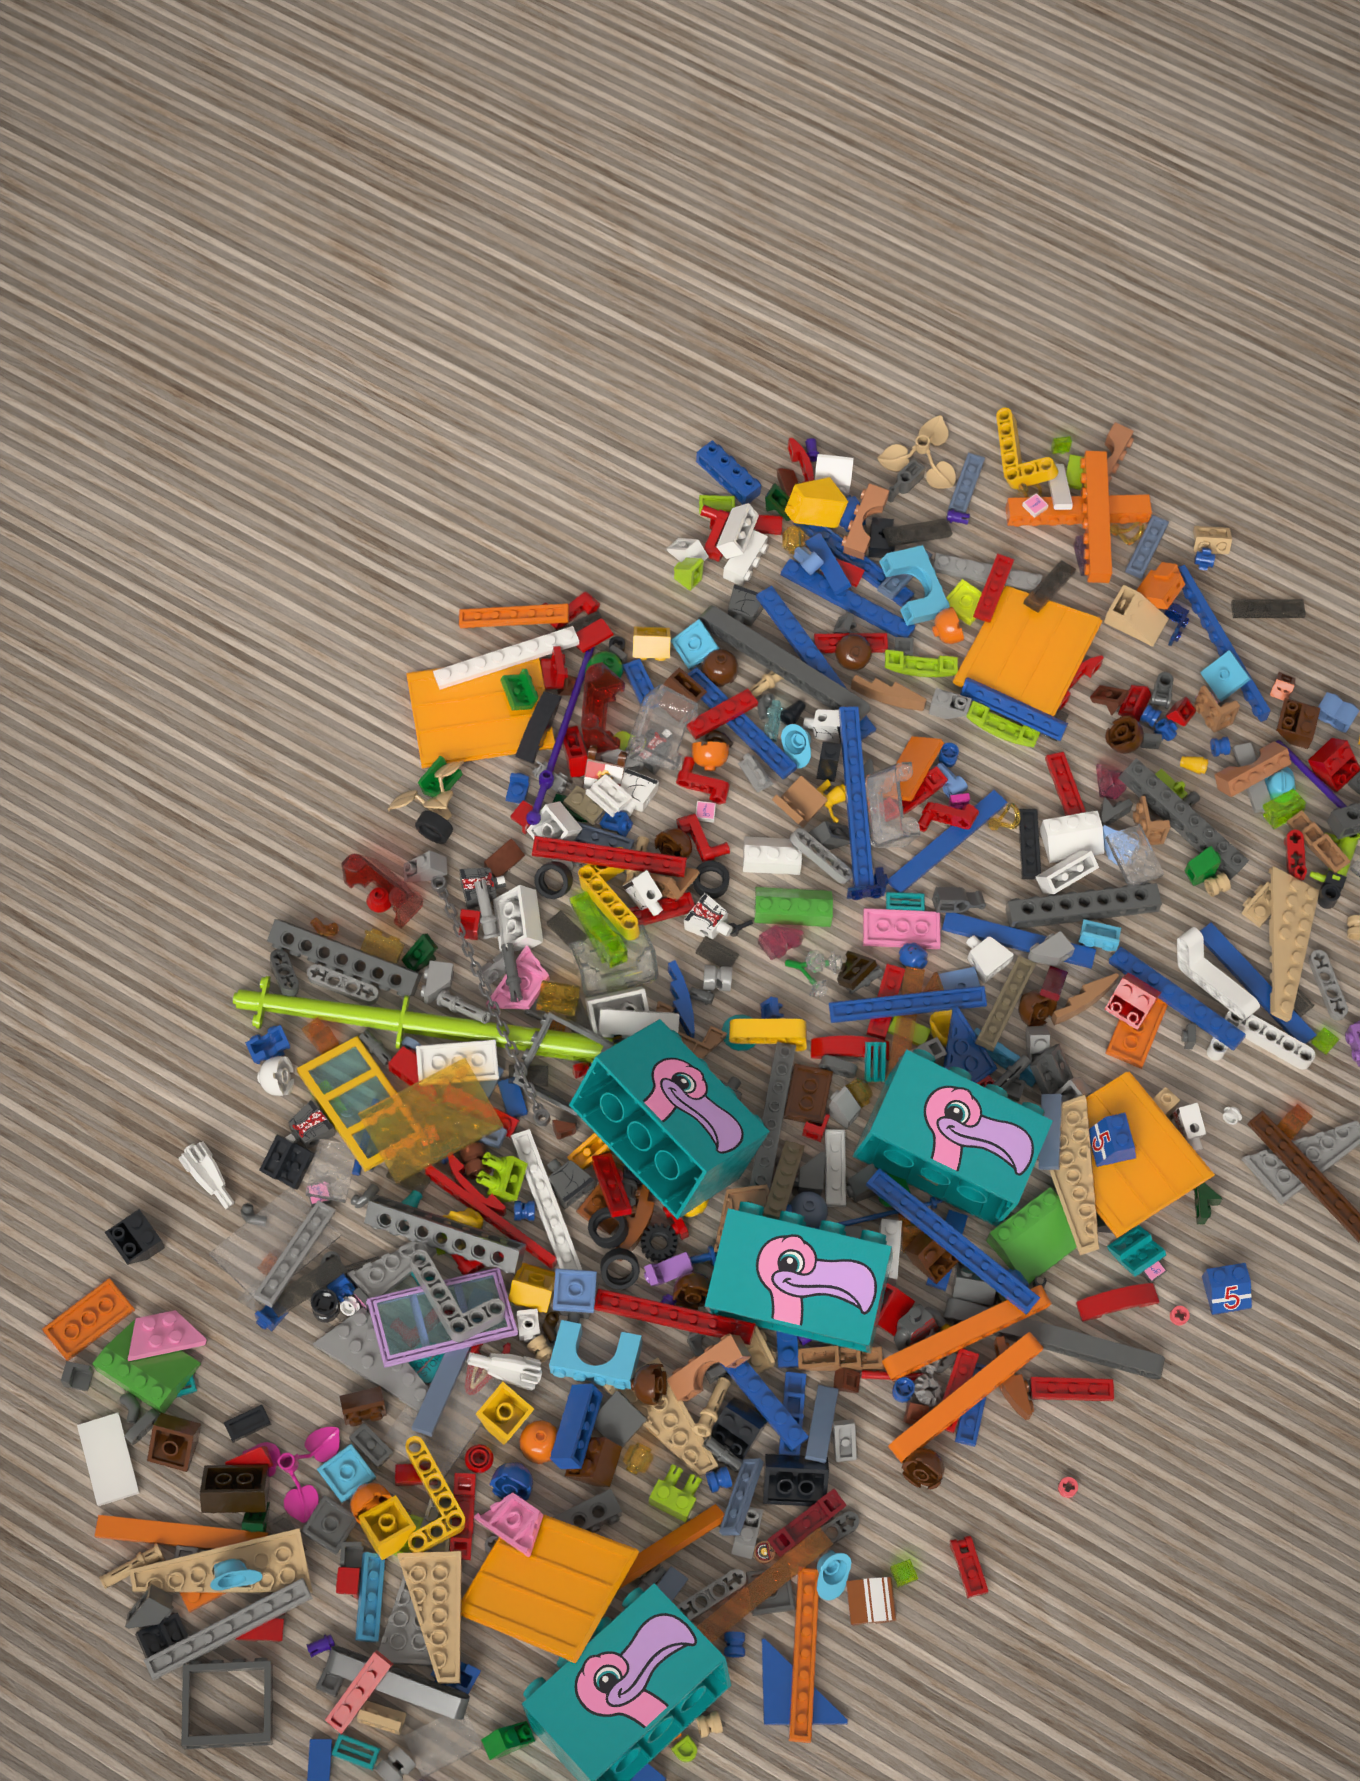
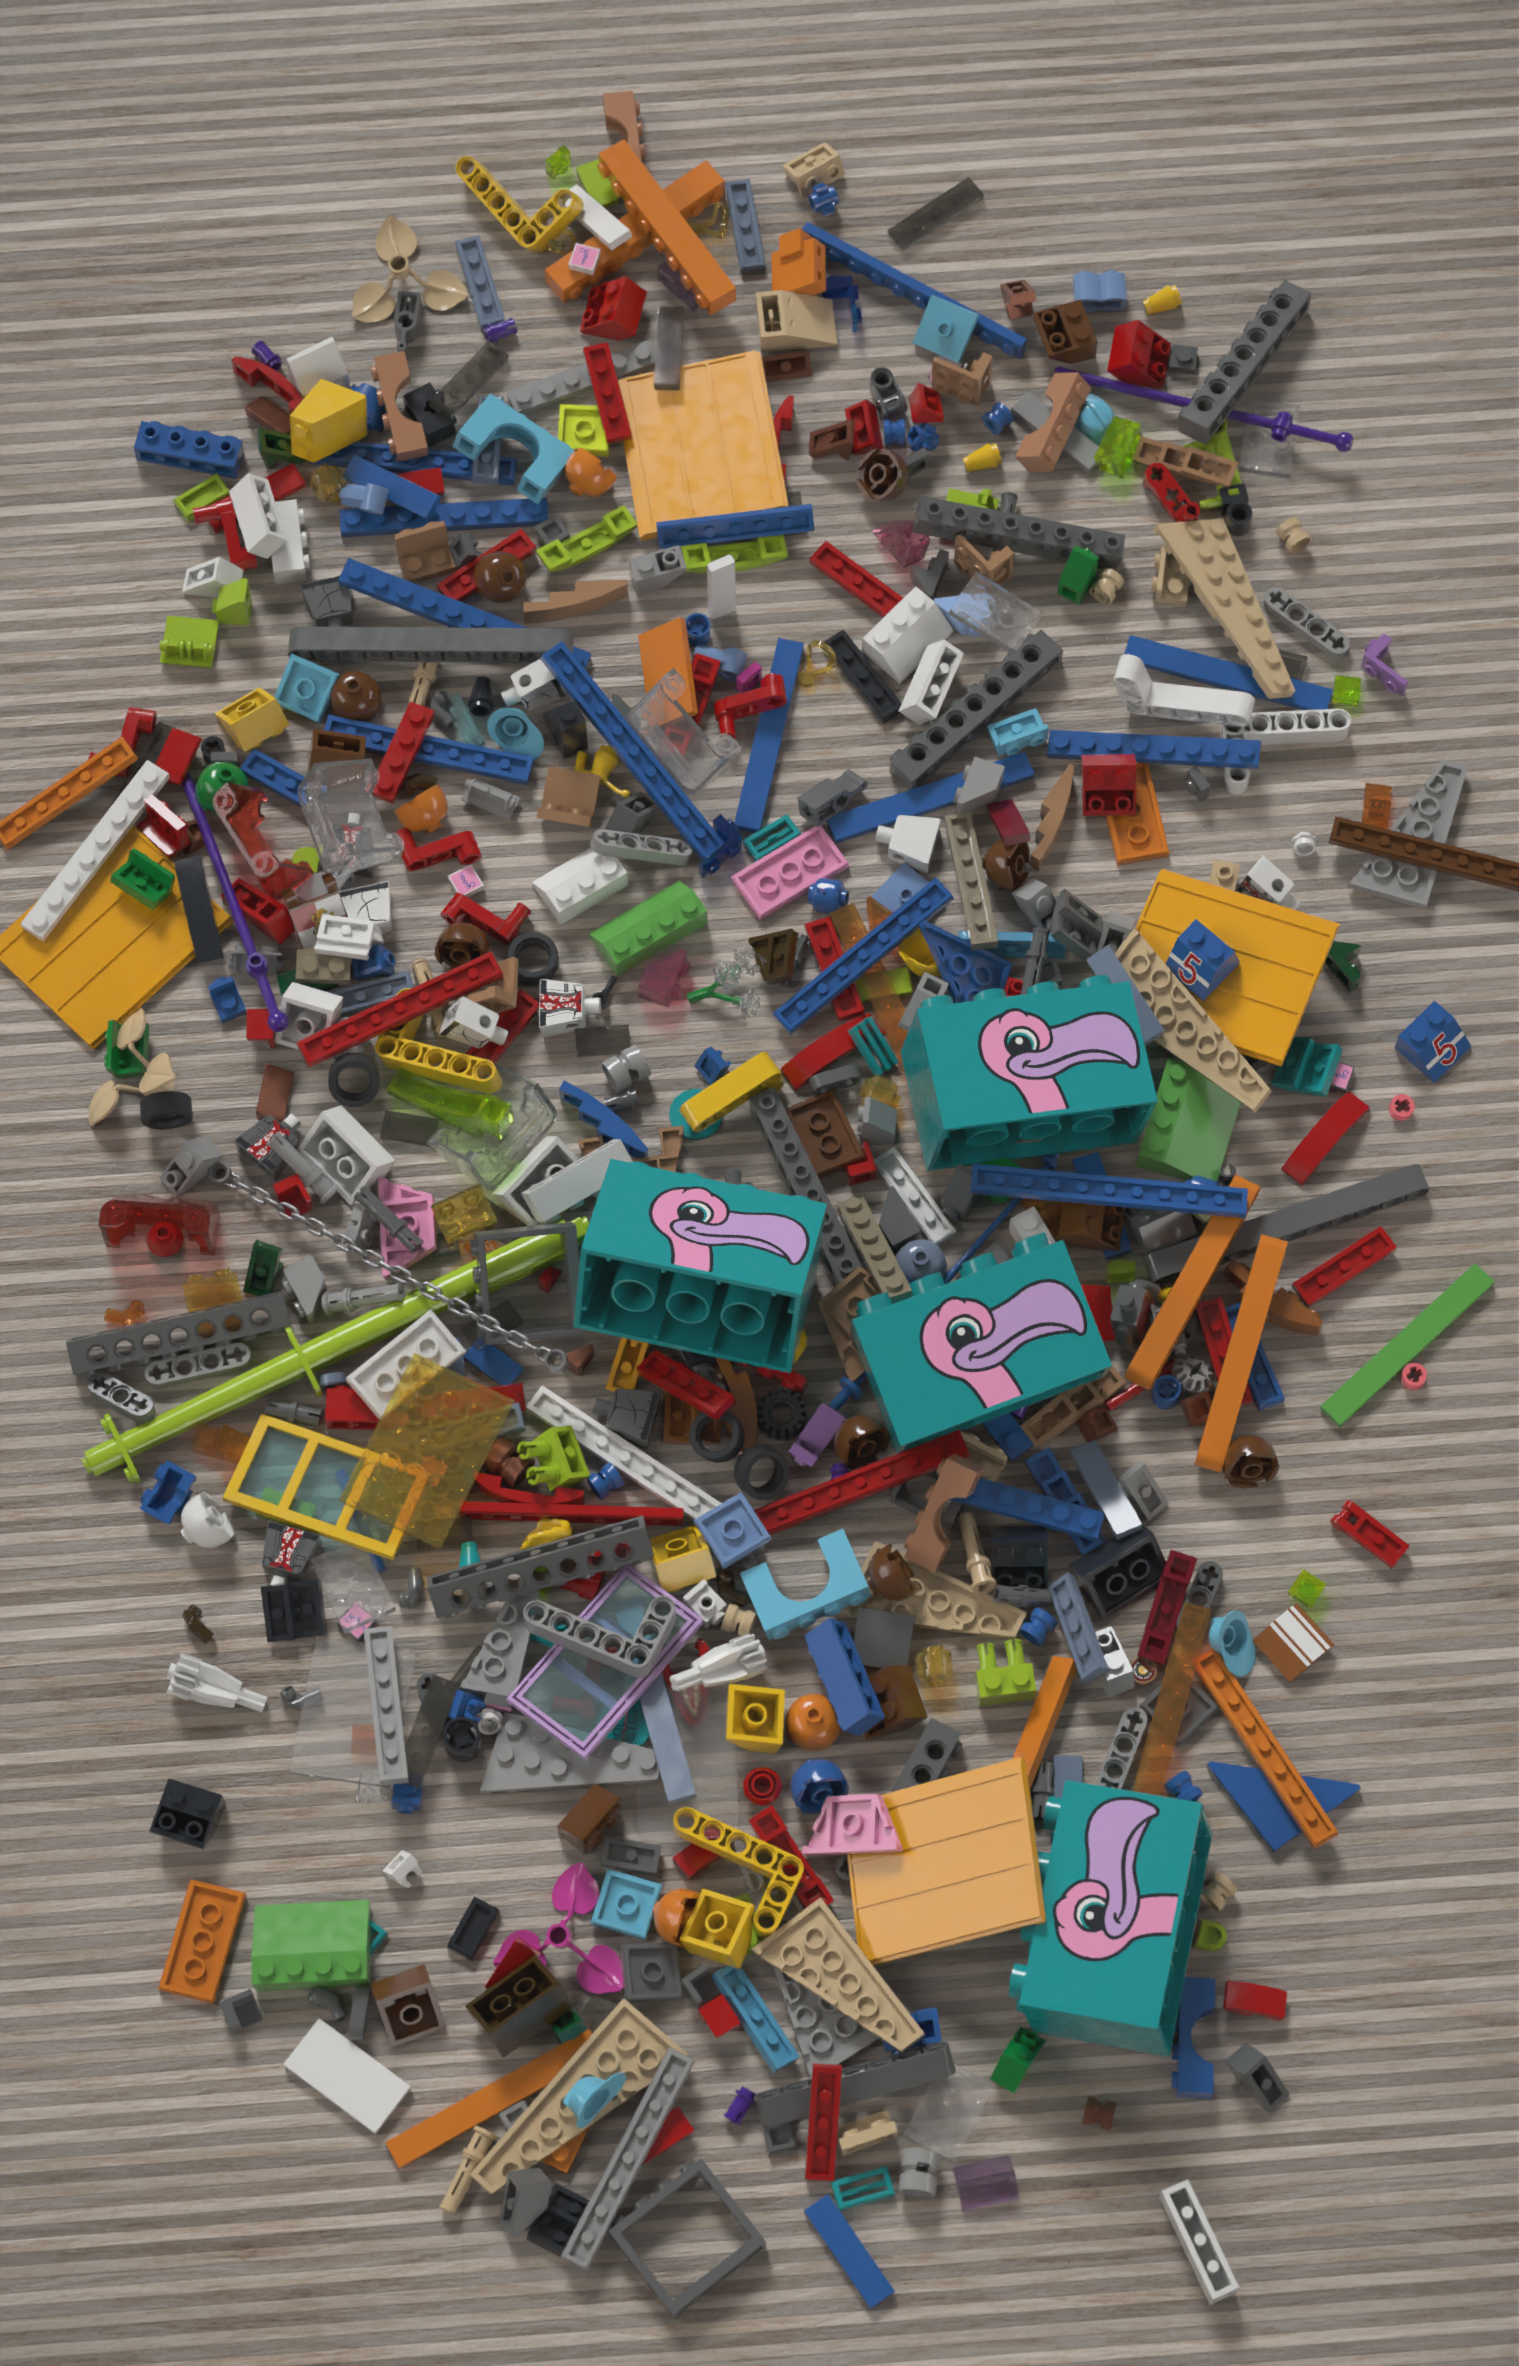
camera: 30 degrees left, 5 degrees up
bright pink wing [128,1310,207,1361] -> none
none -> lime hinge [159,615,219,668]
none -> dark brown arm [182,1604,214,1644]
none -> white tile [383,1850,422,1888]
none -> medium nougat bracket [394,521,456,583]
none -> red slope [580,276,647,341]
none -> white tile [707,555,736,620]
none -> copper slope [761,350,812,382]
none -> clear neon green plate [1106,1259,1136,1283]
none -> bright green tile [1320,1263,1495,1428]

